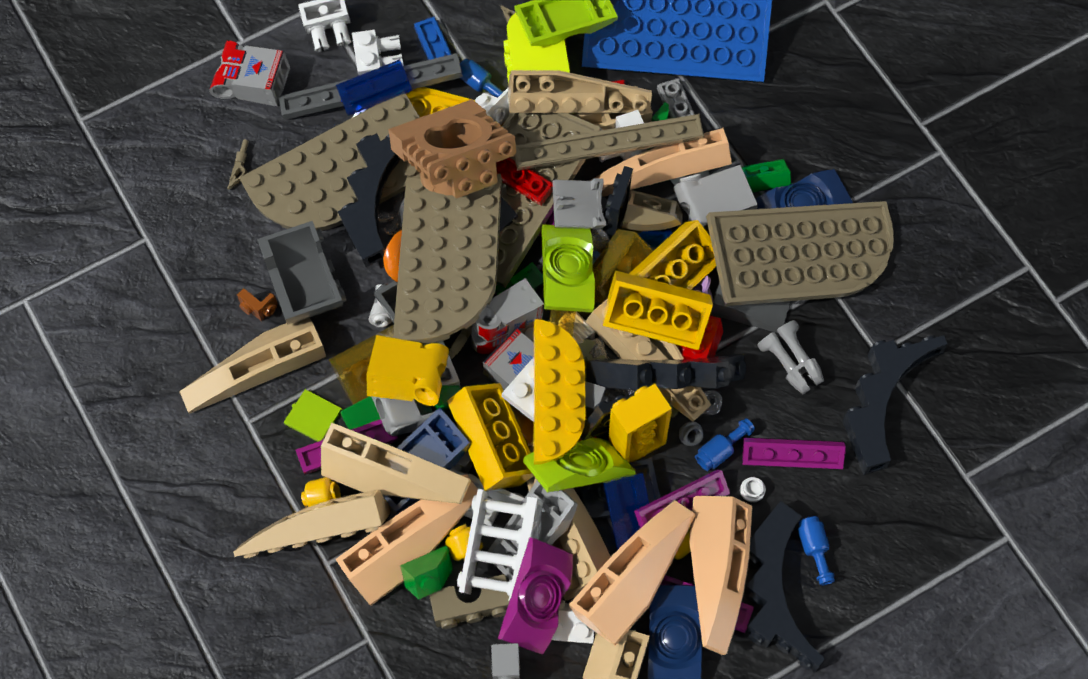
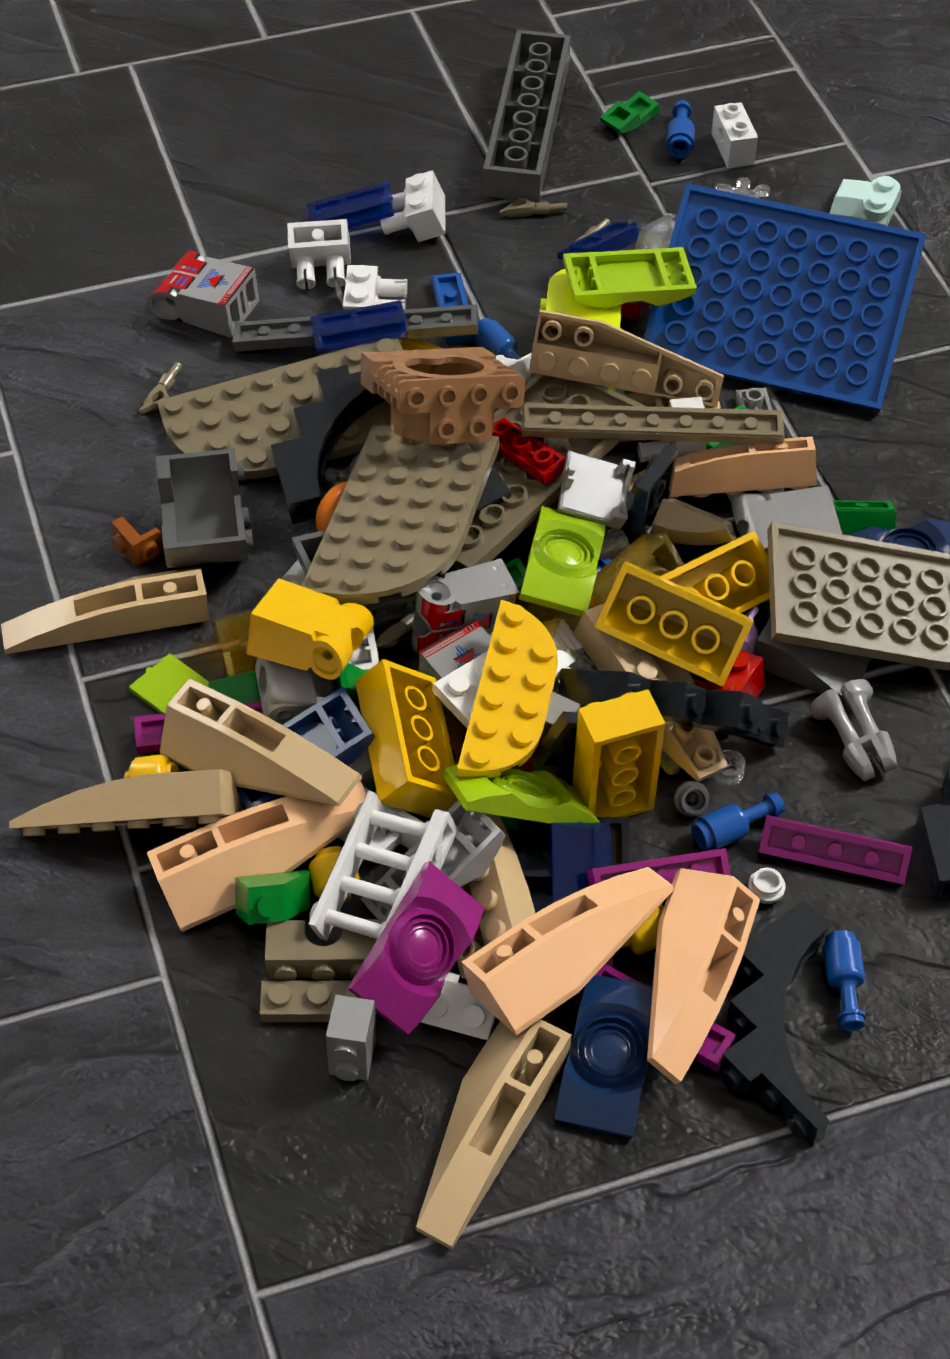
camera: 10 degrees right, 15 degrees down
none -> dark tan plate [260,981,377,1022]

